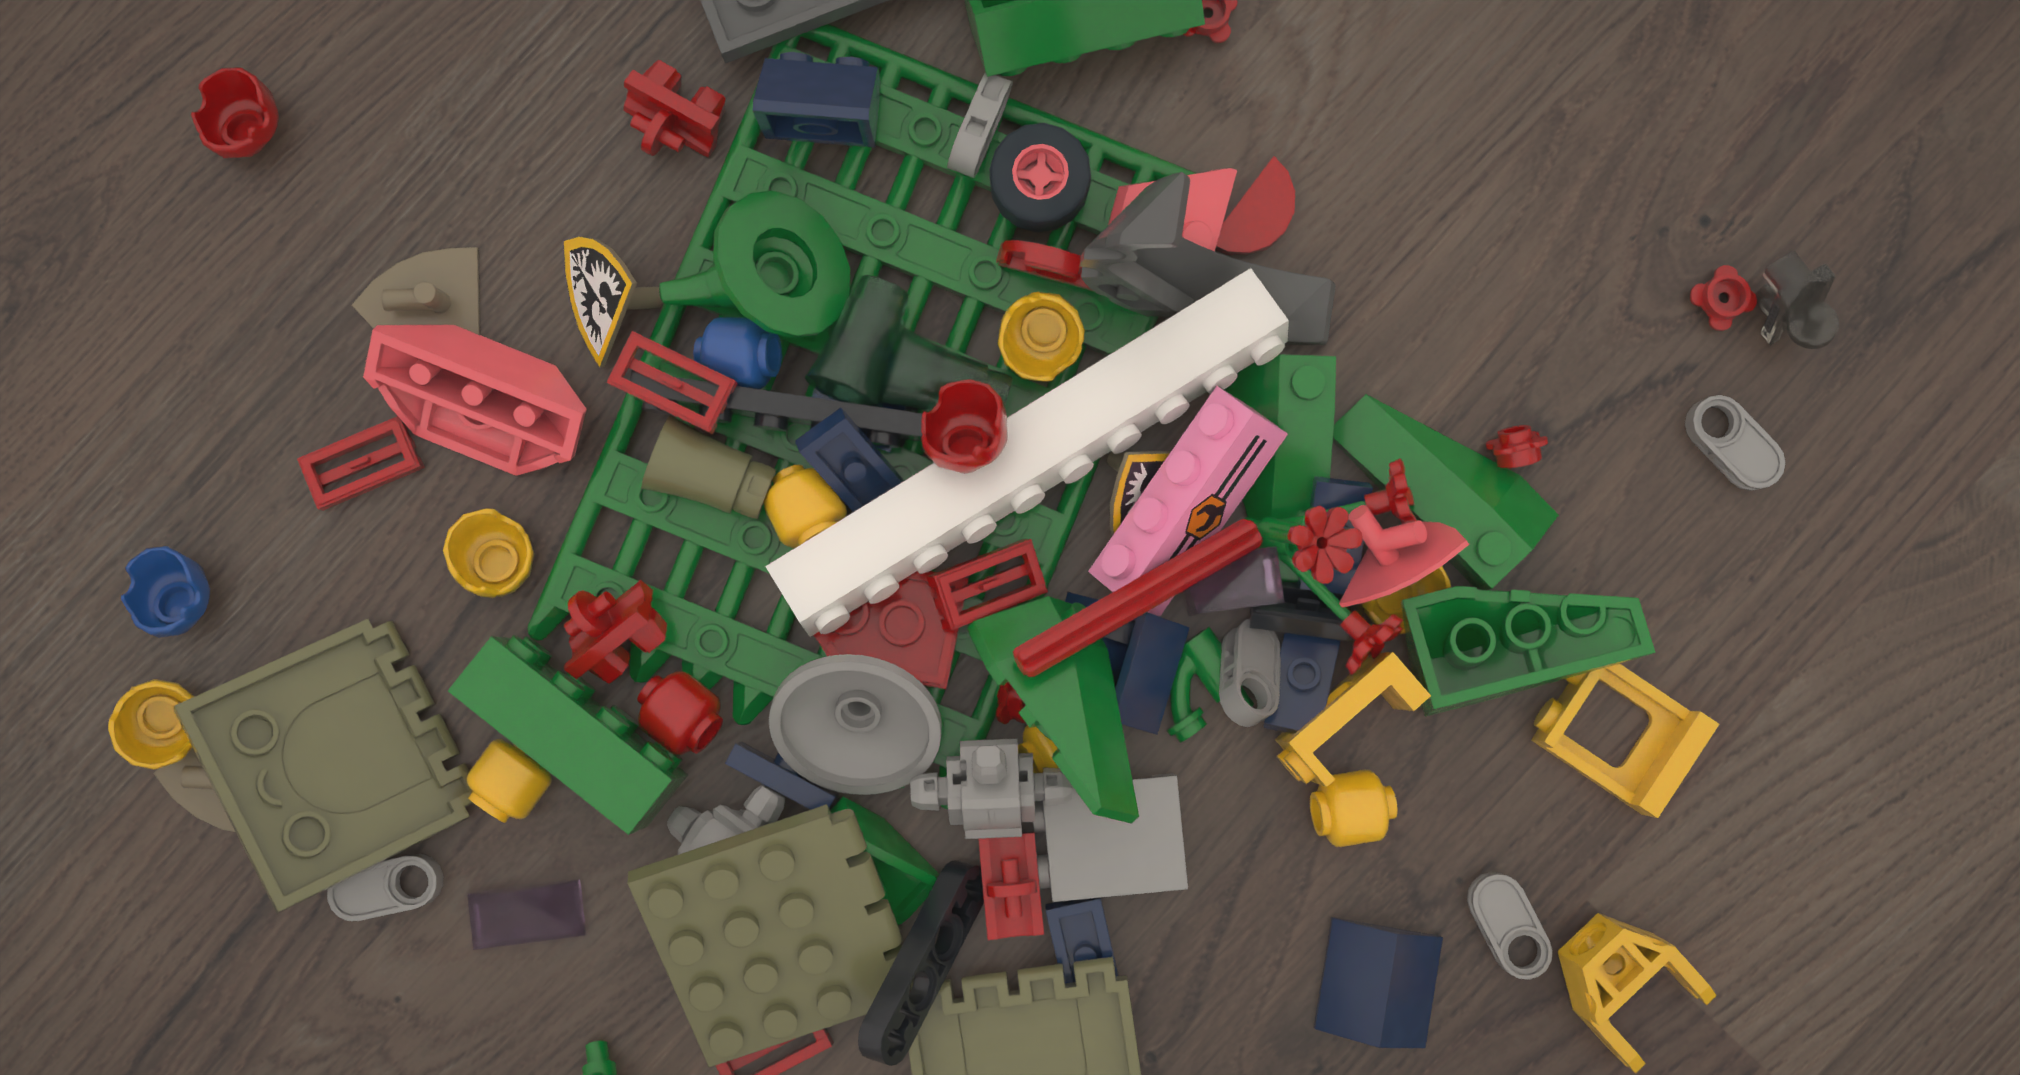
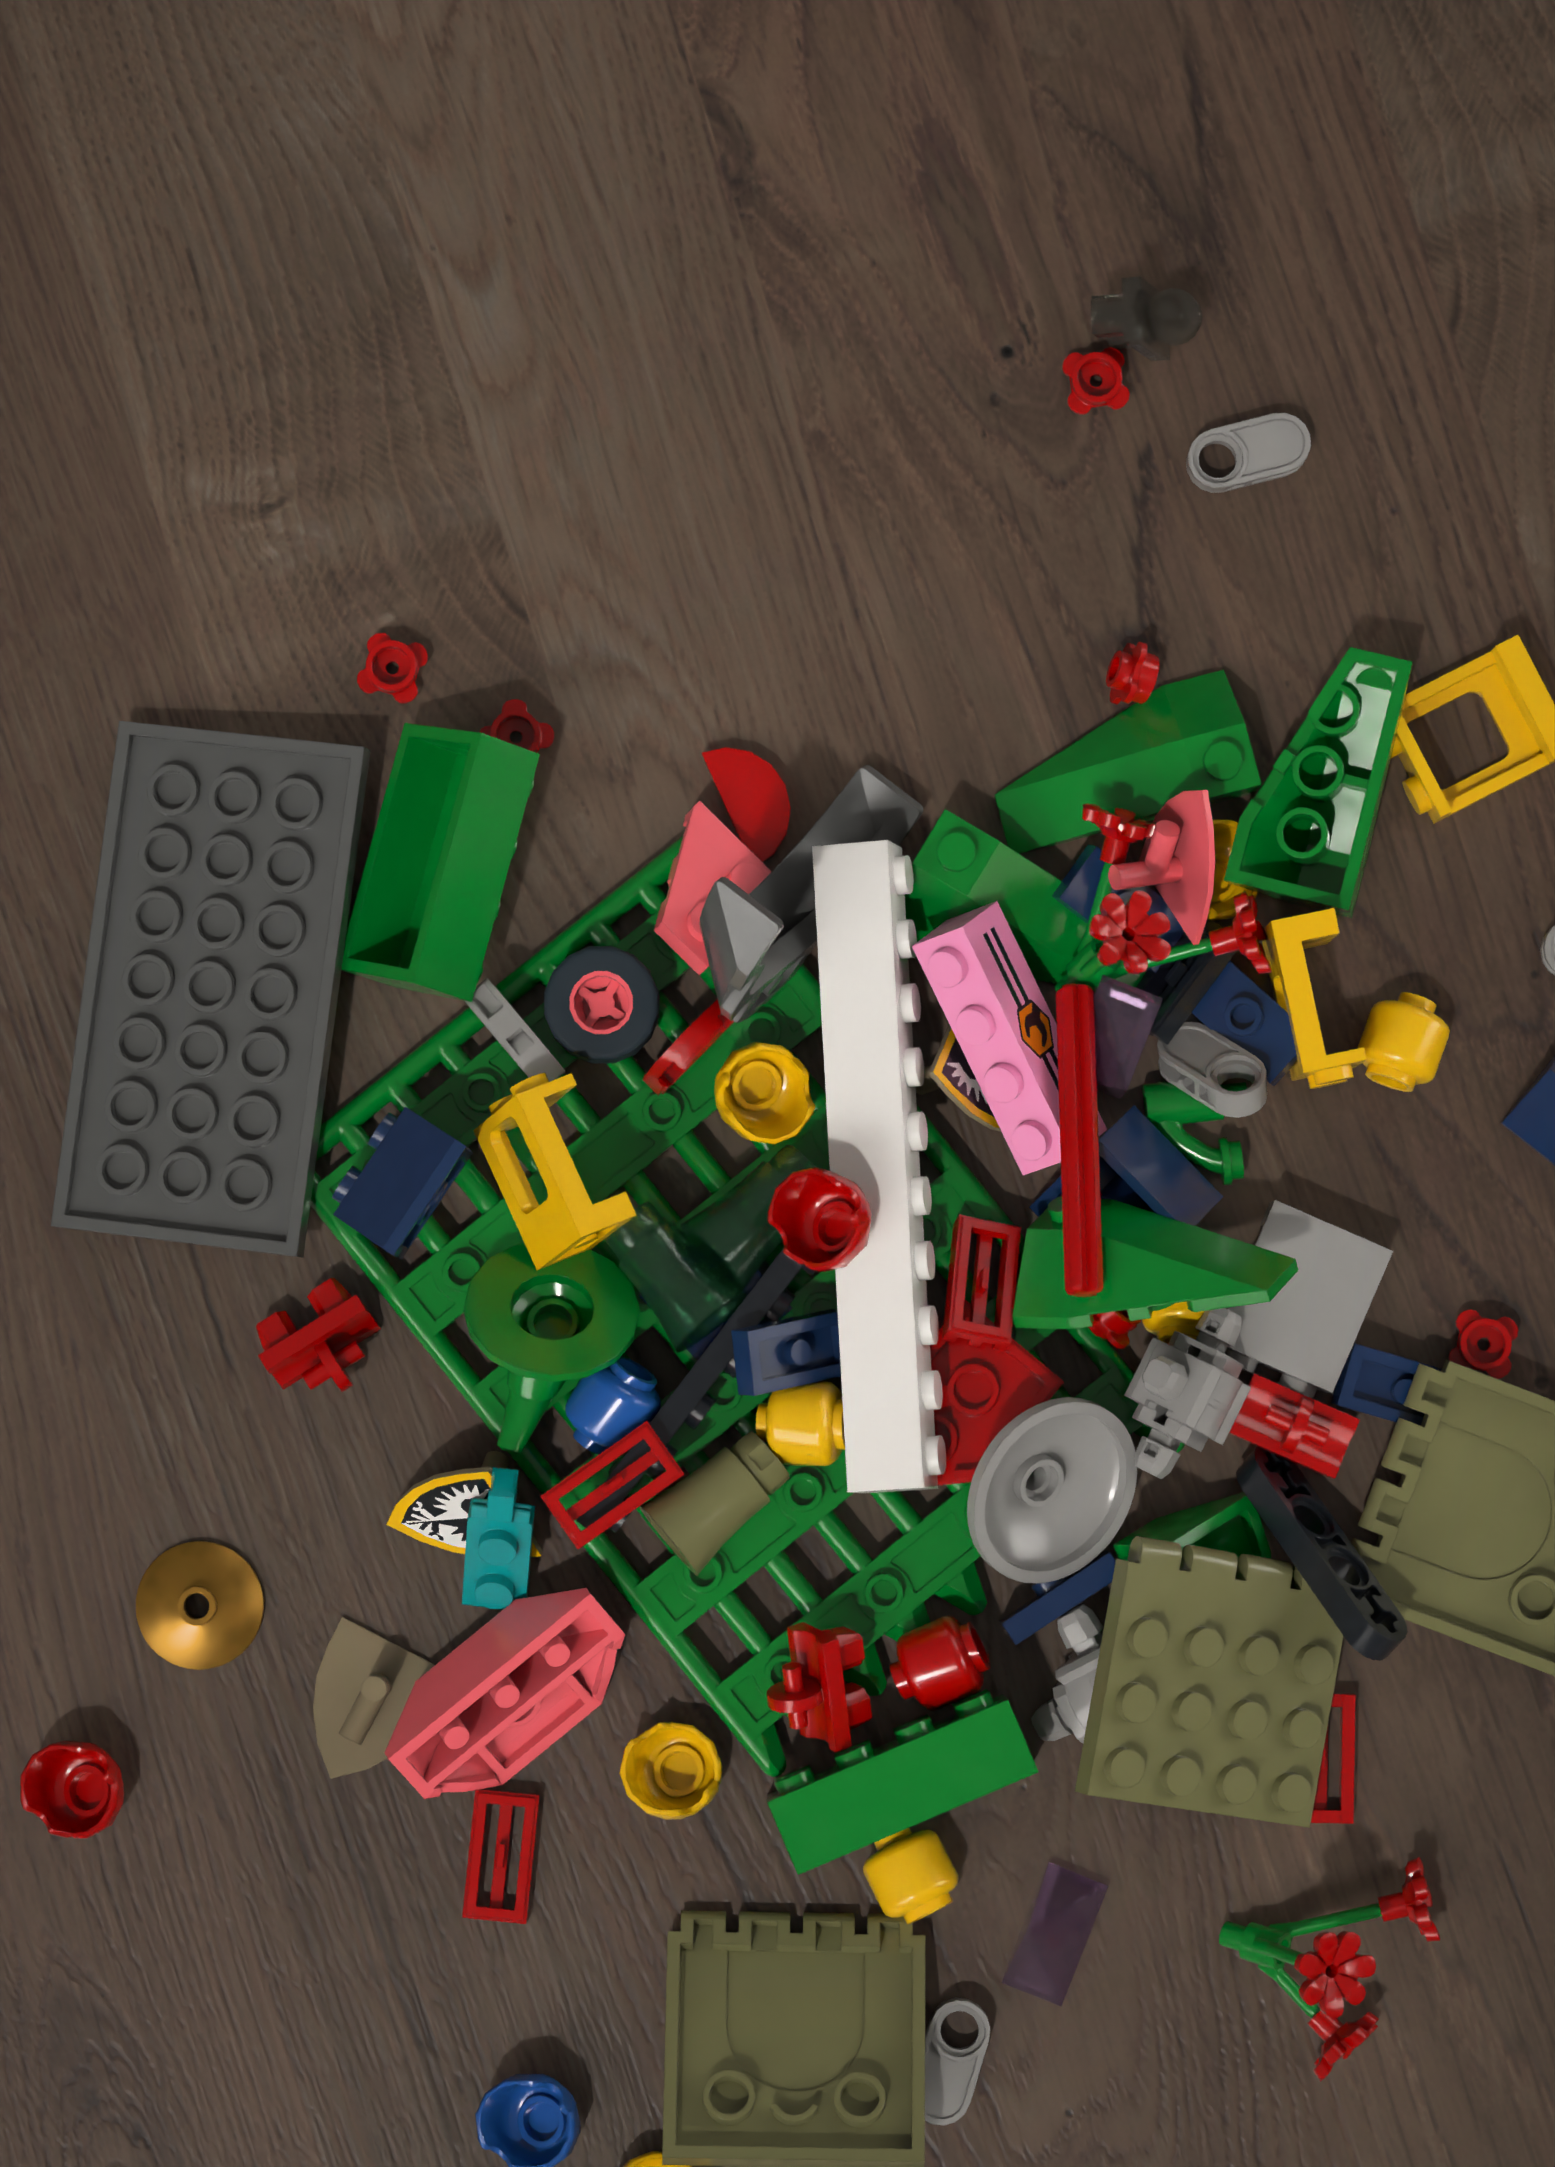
camera: 60 degrees left, 0 degrees up
none -> pearl gold dish [136,1541,264,1670]
none -> teal hinge [462,1467,535,1609]
none -> yellow window [473,1073,636,1270]
none -> red plate [1448,1309,1518,1379]

